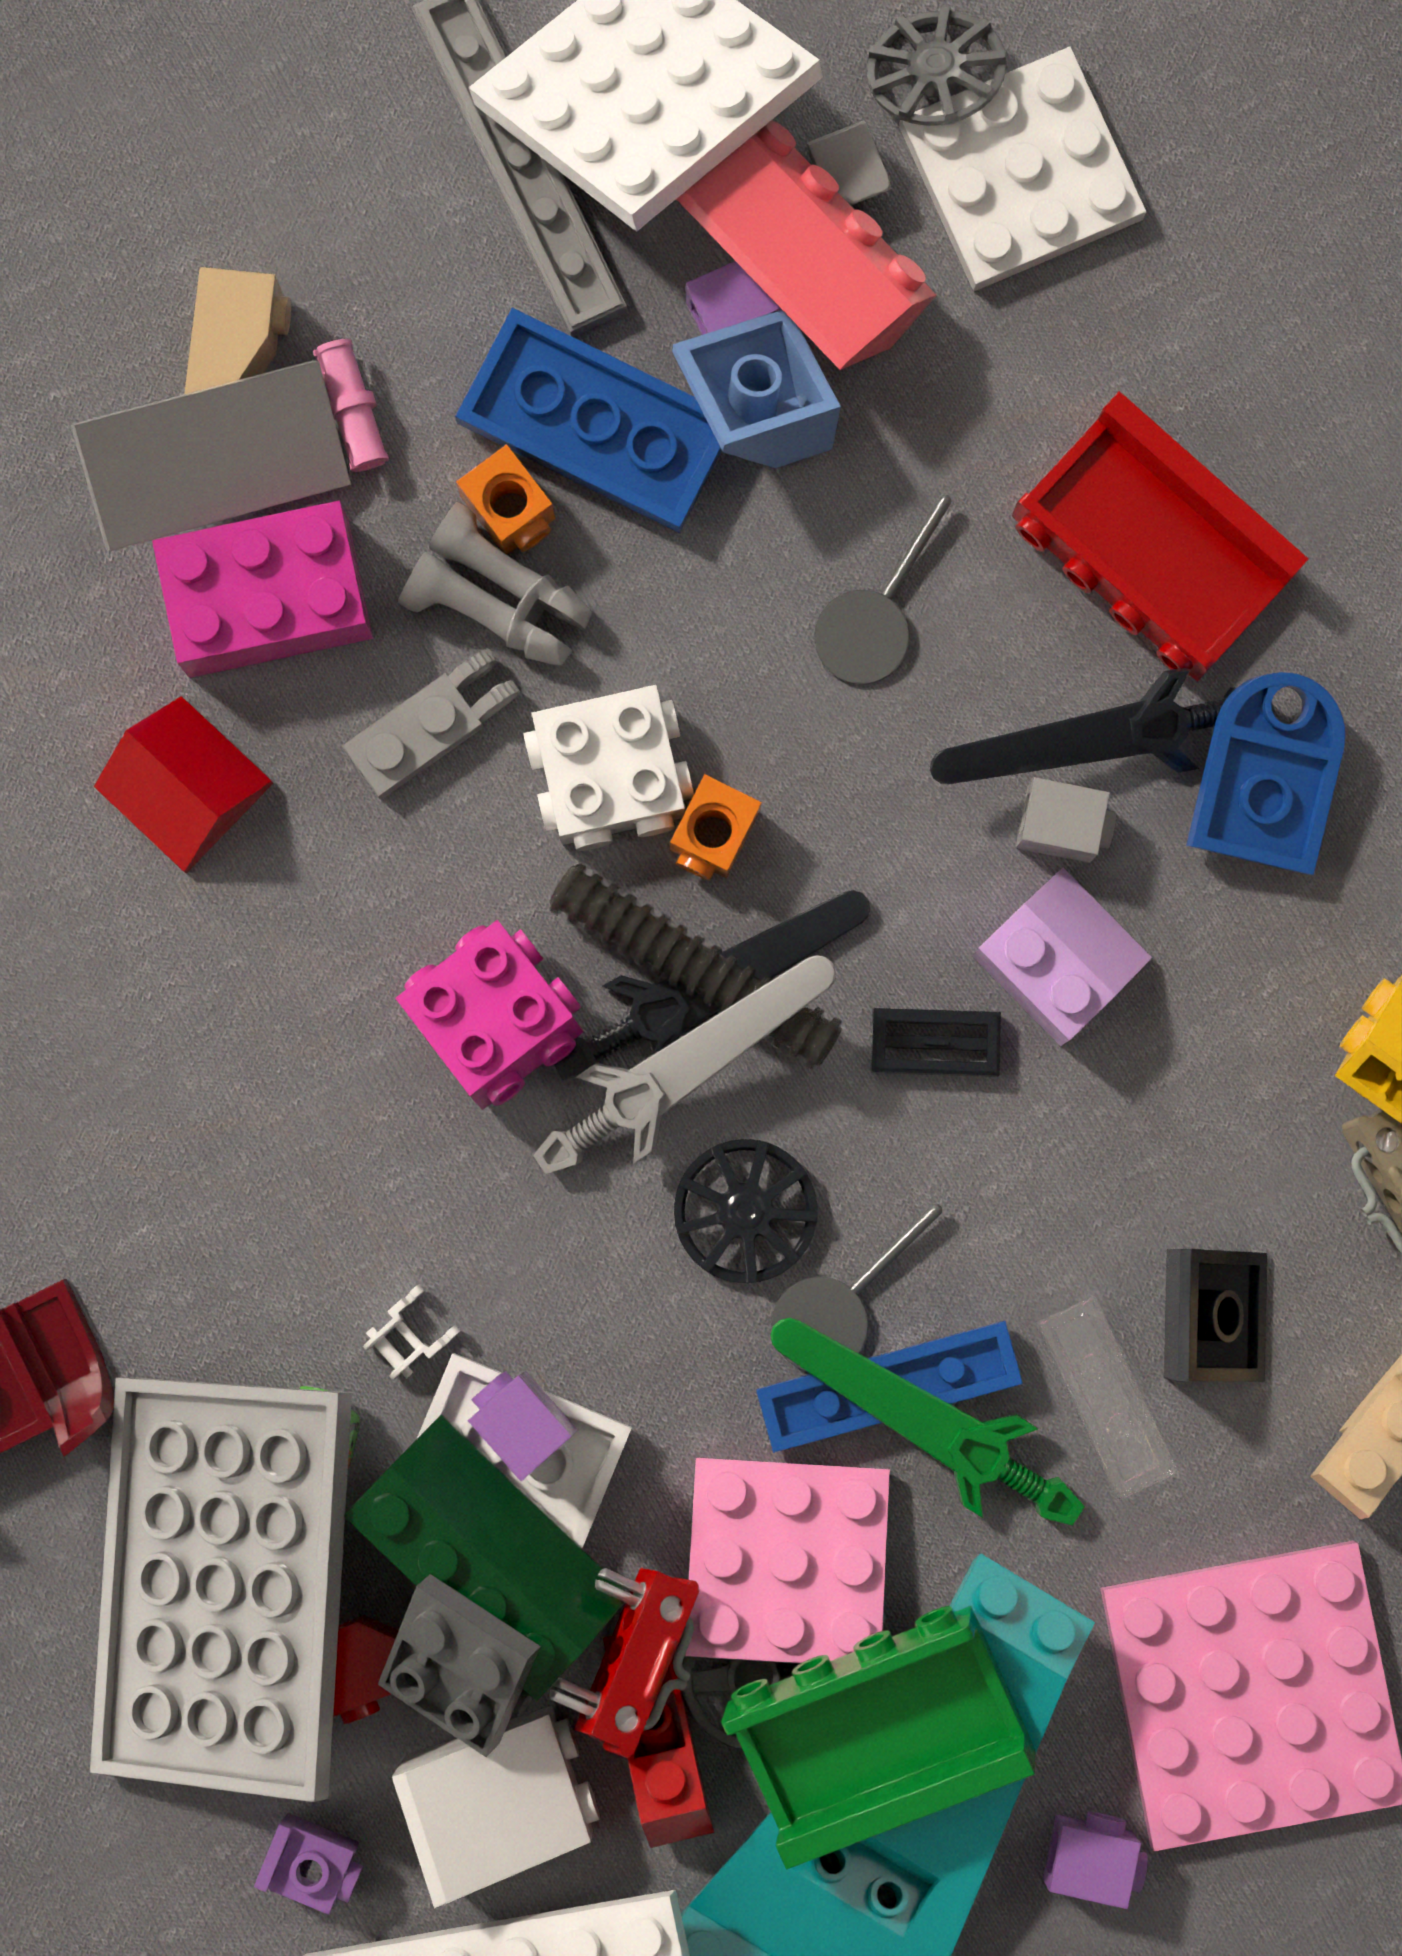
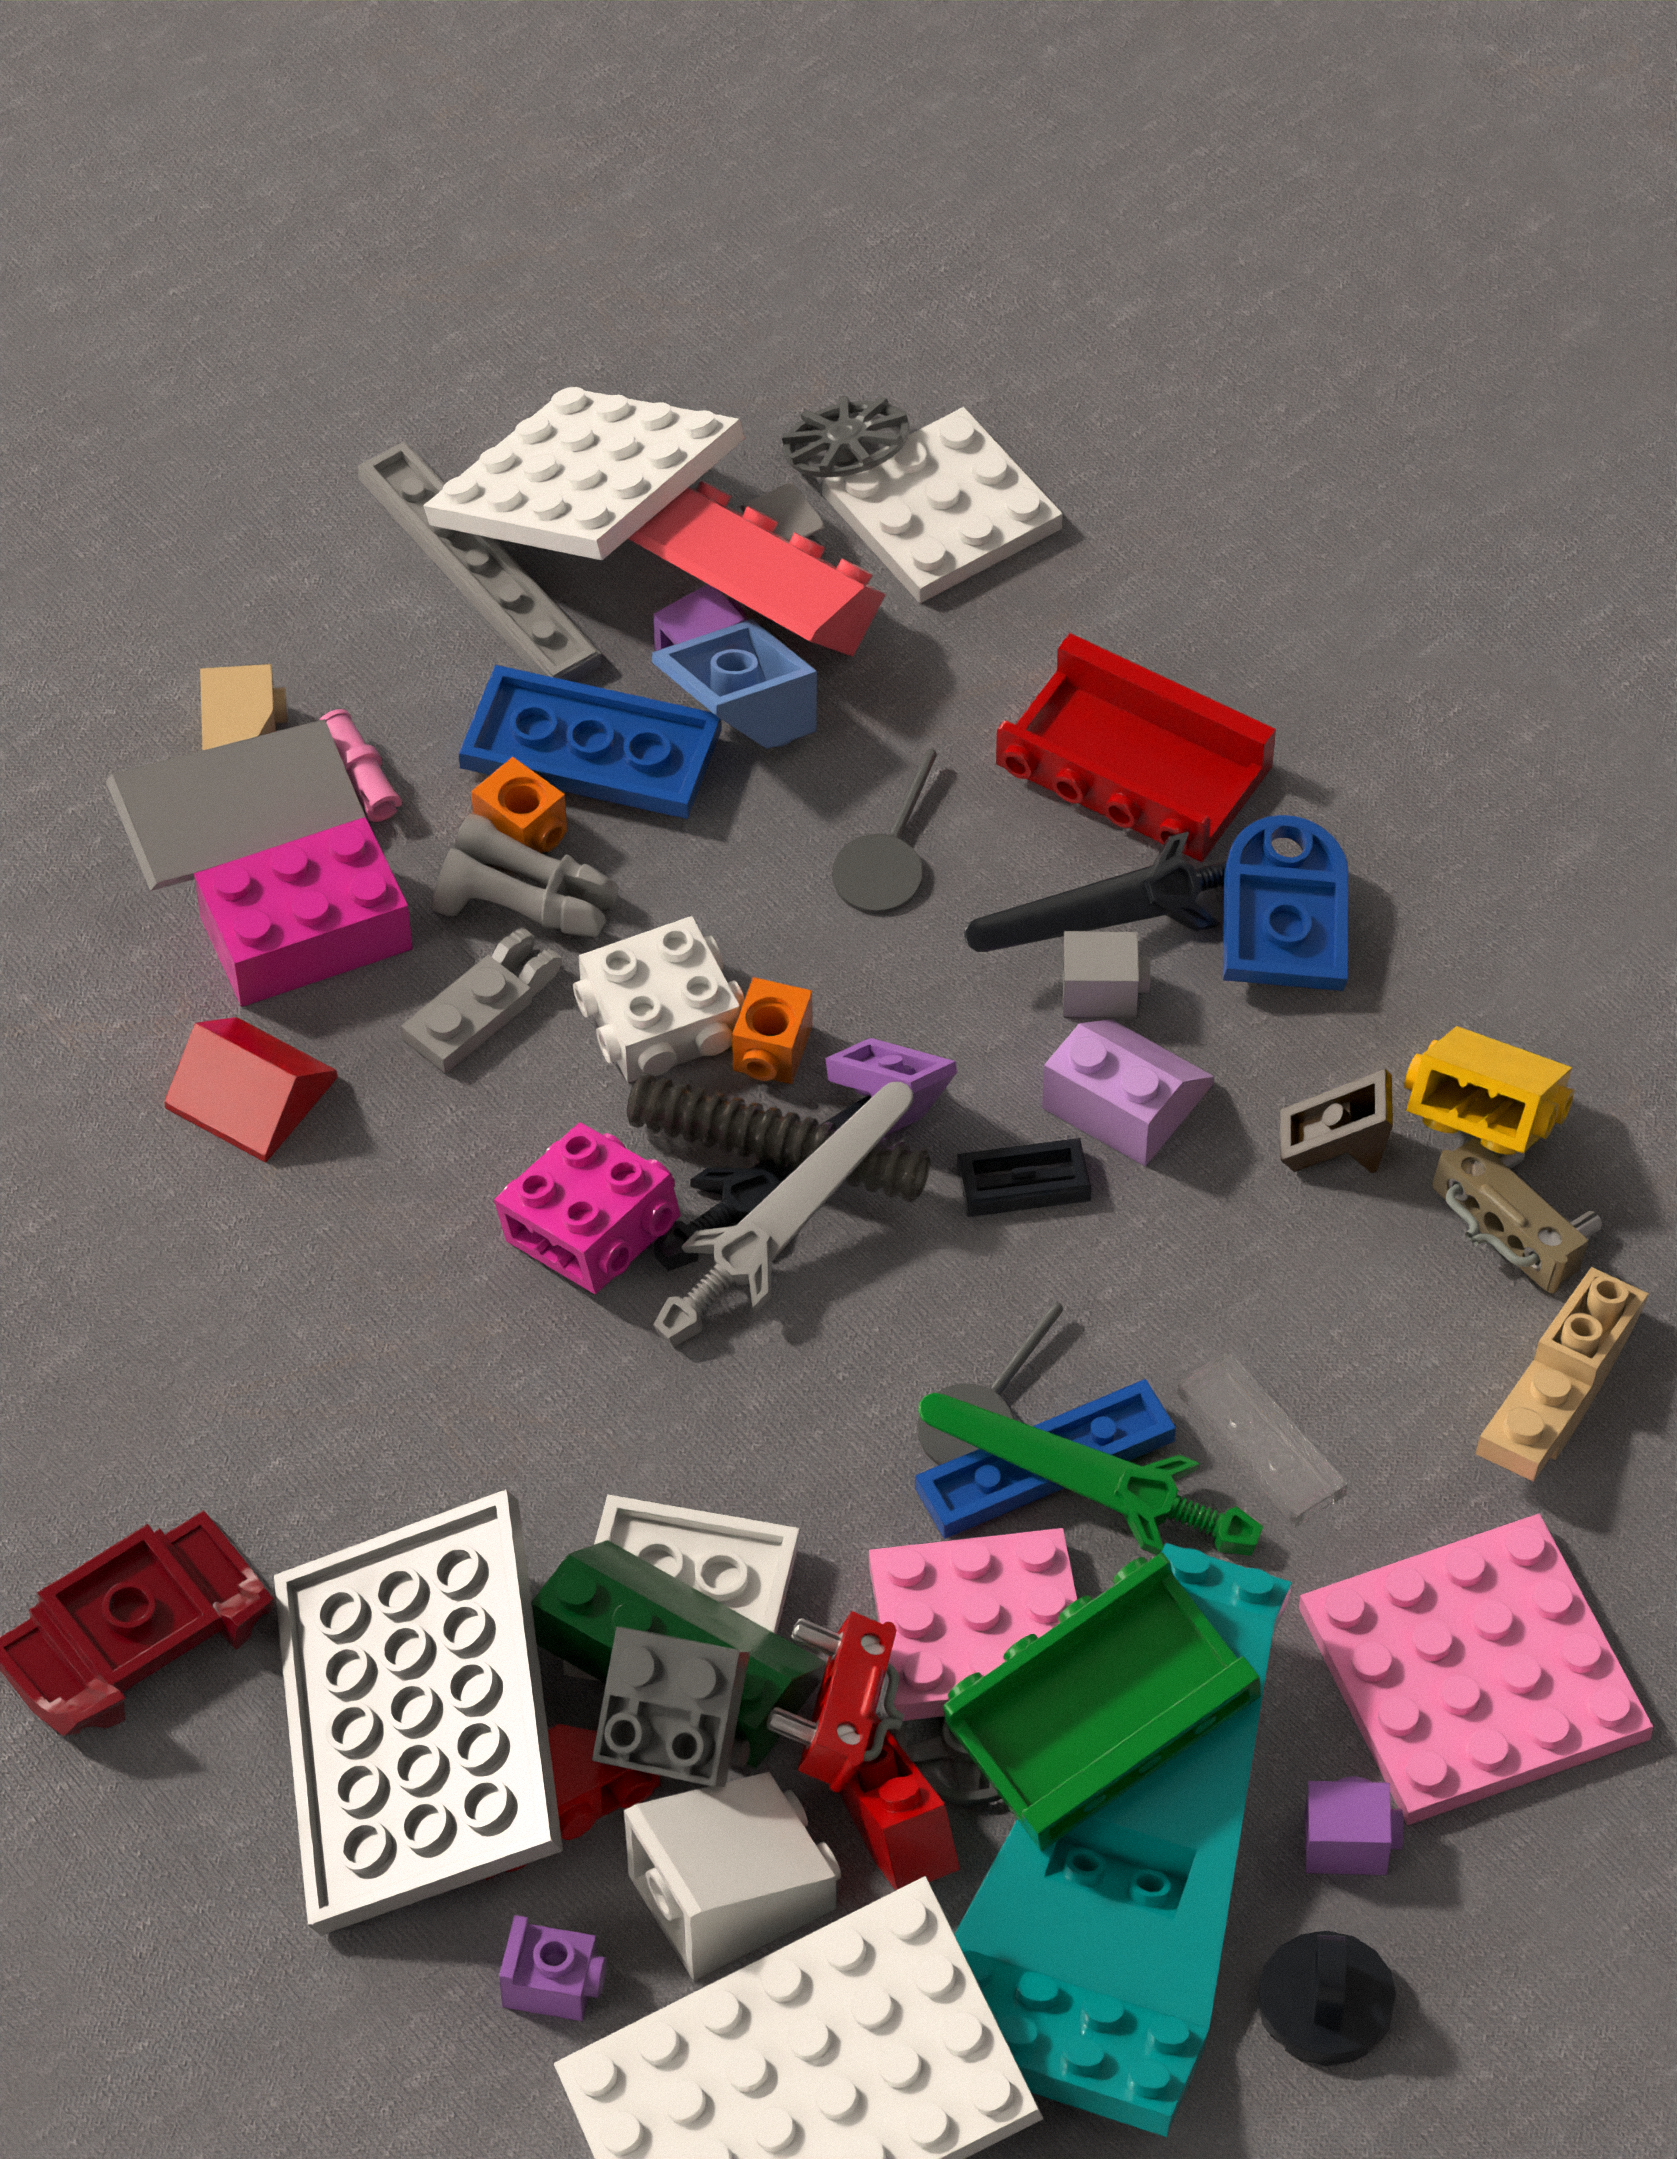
camera: 10 degrees left, 30 degrees down
white piece [363,1284,461,1380] -> none
medium lavender brick [467,1371,577,1481] -> none
black wheel [674,1139,818,1283] -> none
black slope [1164,1249,1267,1382] -> none
none -> medium lavender slope [825,1038,957,1136]
none -> dark brown slope [1280,1069,1393,1173]

